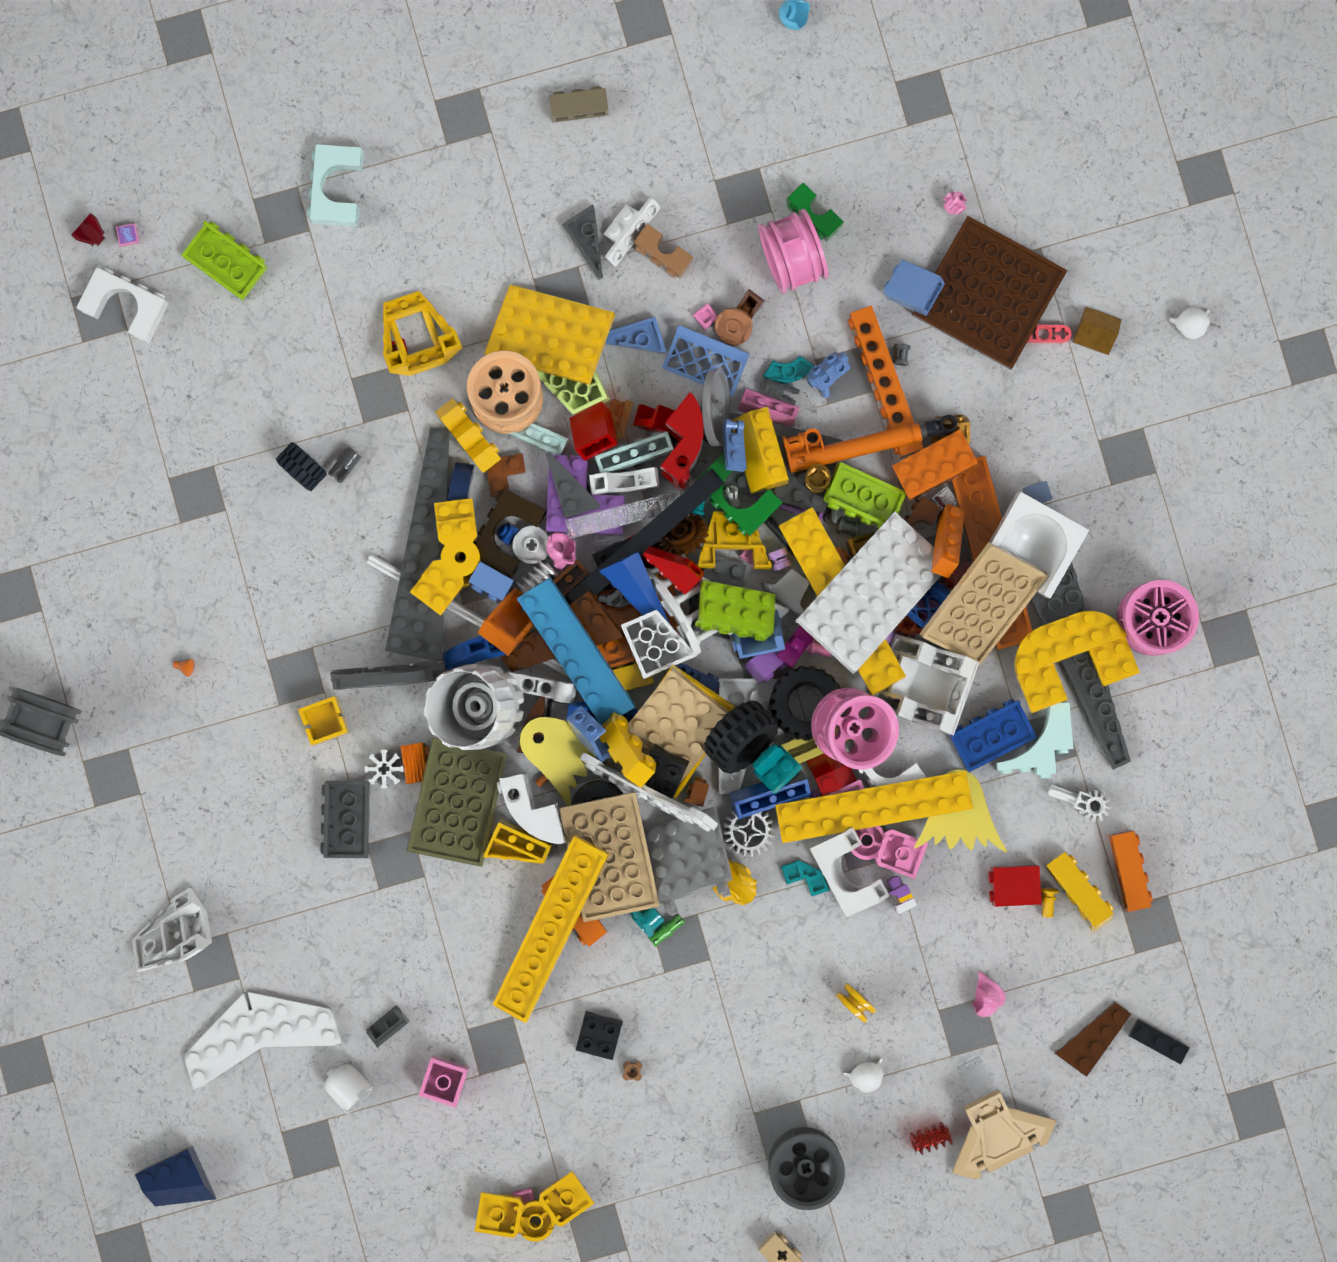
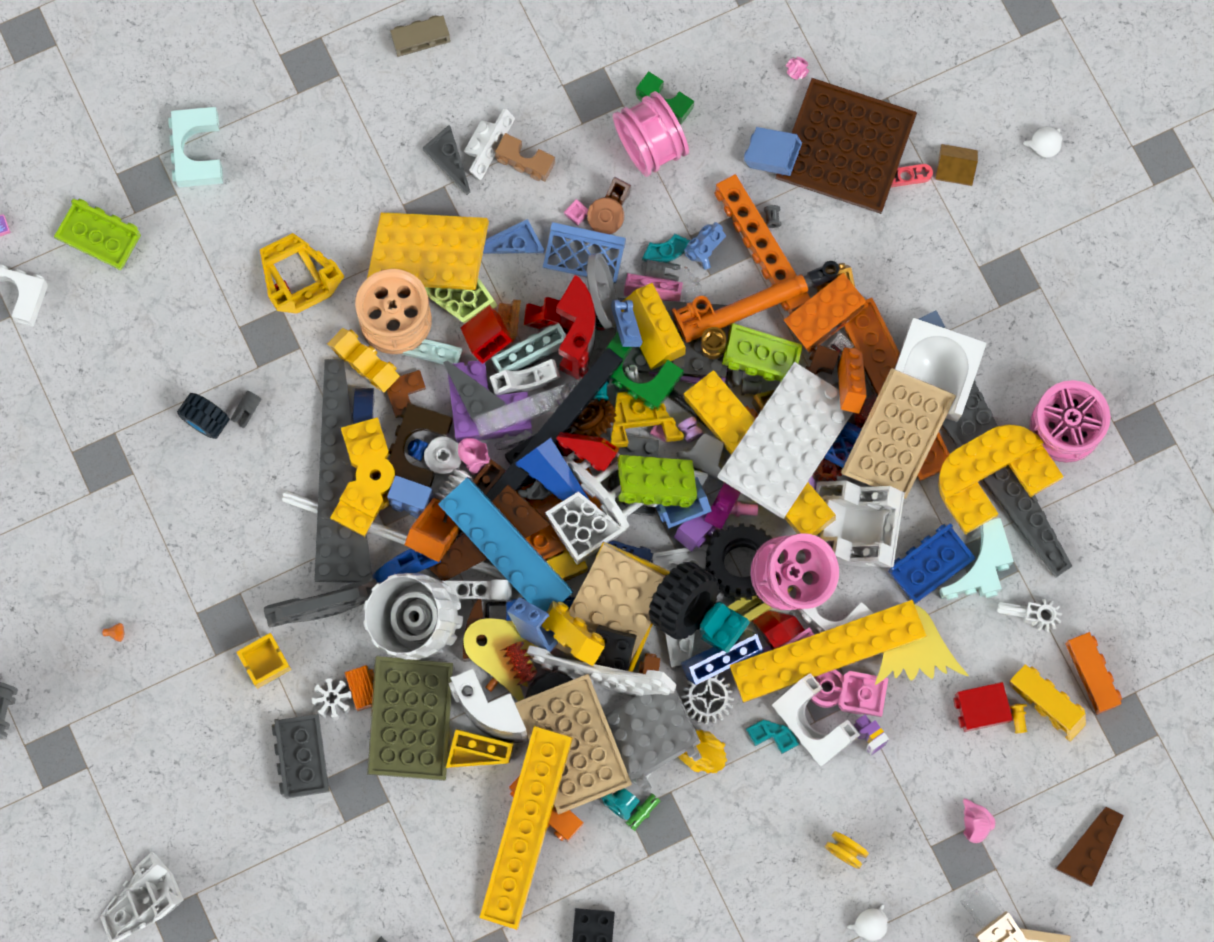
camera: 15 degrees left, 10 degrees down
black plate [1128,1019,1190,1065] -> none
none -> clear red piece [500,642,538,686]

